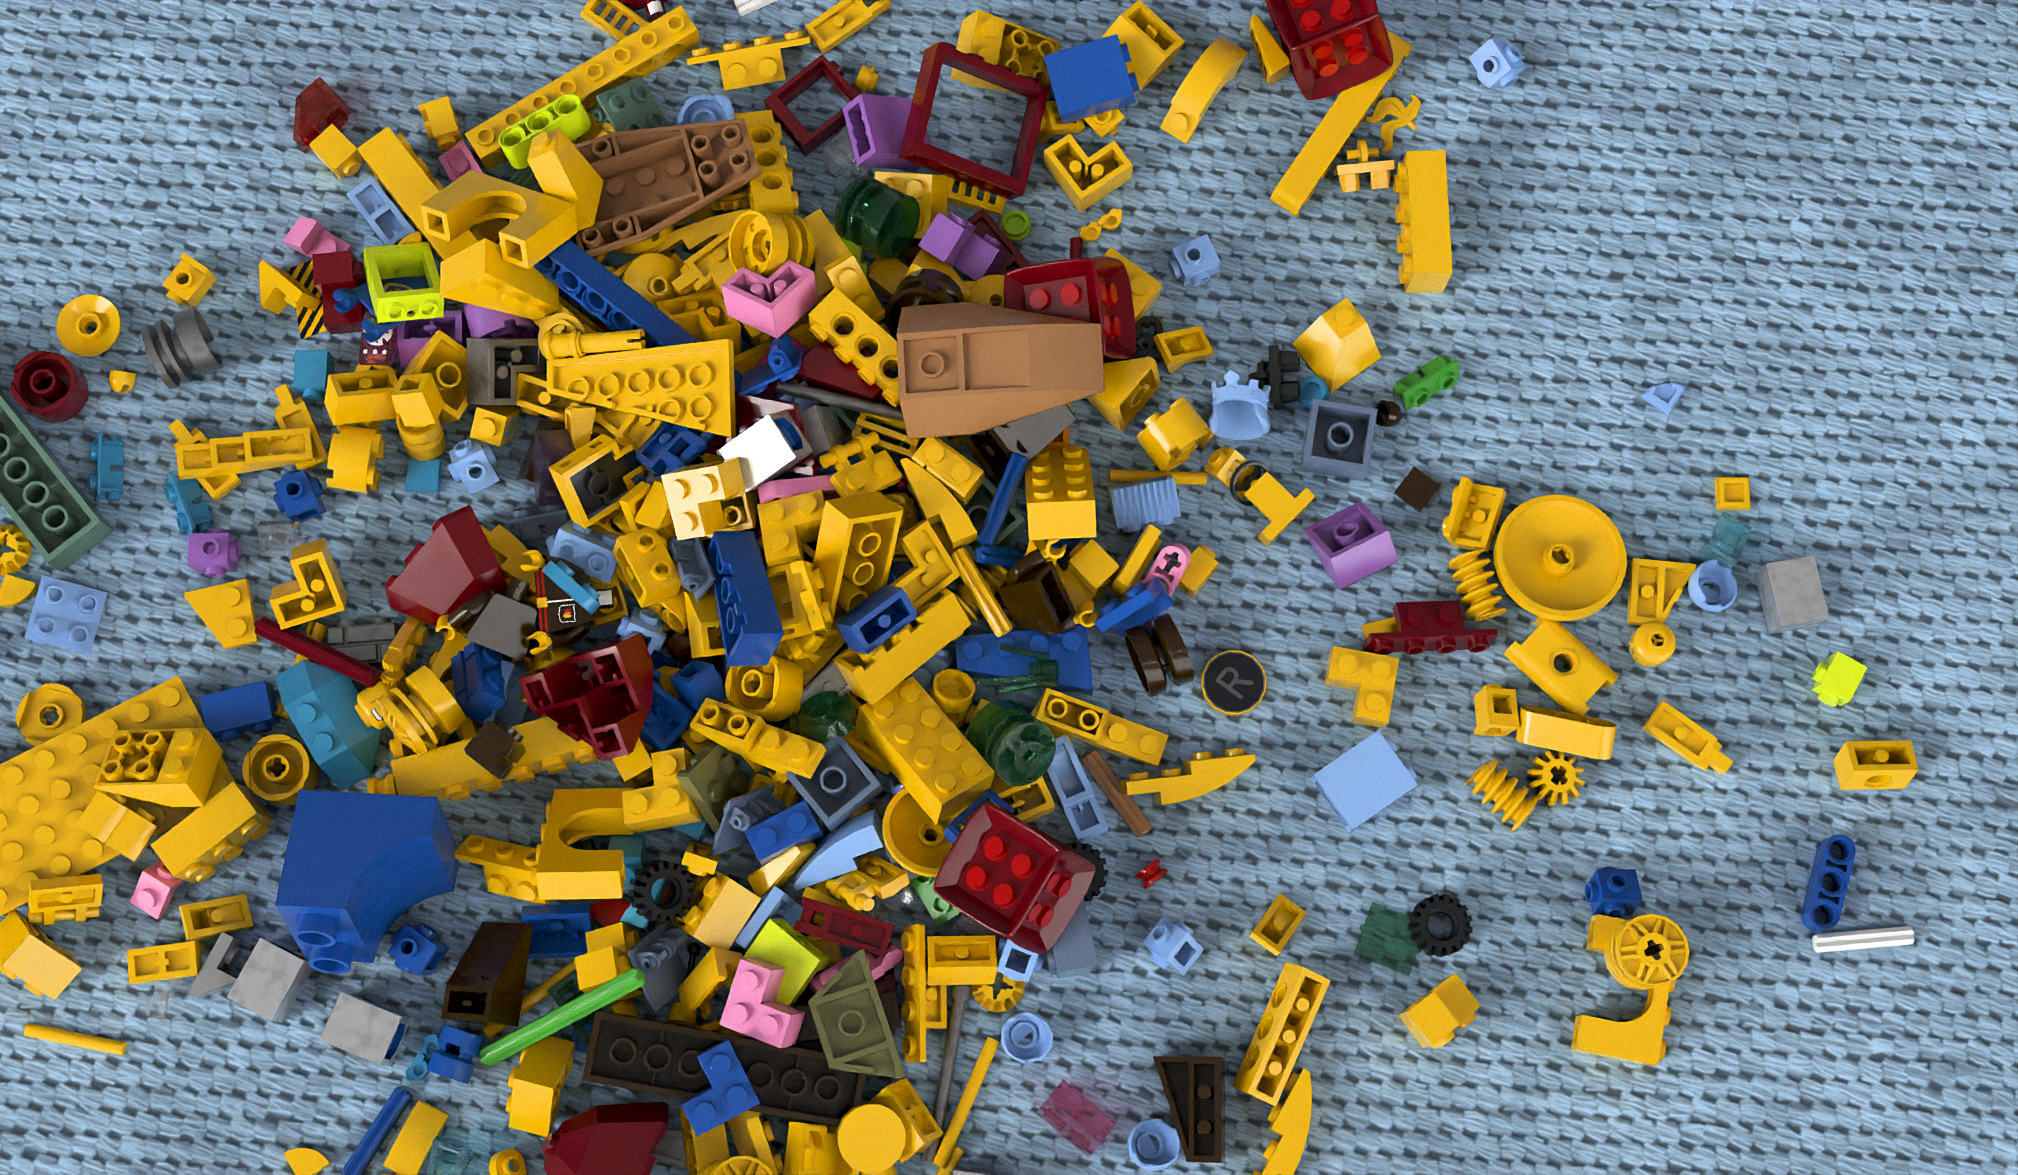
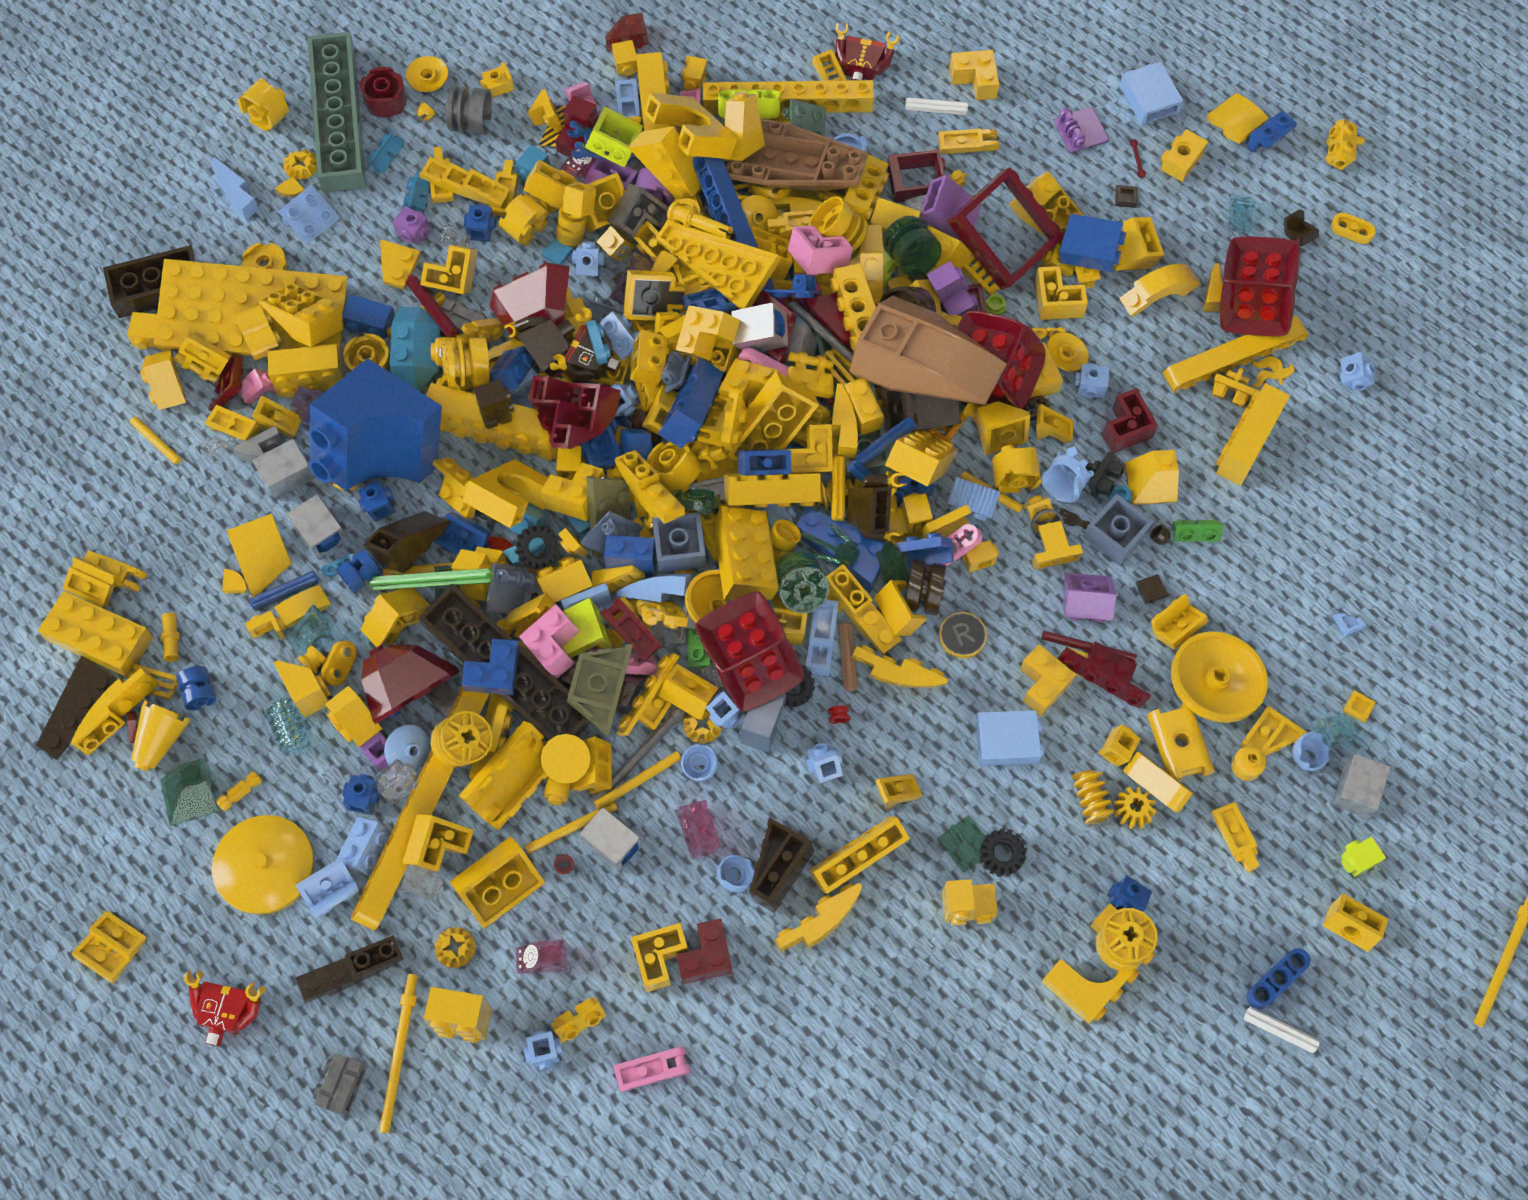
camera: 30 degrees right, 10 degrees down
yellow bracket [686,30,811,91] -> none
yellow piece [1448,549,1507,622] -> none
none -> dark red wing [208,354,244,412]
none -> yellow slope [226,514,292,597]
none -> clear purple brick [290,386,323,423]
none -> yellow brick [870,198,921,240]
none -> yellow panel [874,580,927,636]
none -> clear green hinge [876,541,910,586]
none -> dark red piece [1041,630,1137,663]
none -> yellow dish [1047,332,1089,372]
none -> dark brown piece [1058,508,1091,530]
none -> dark red brick [1102,388,1158,453]

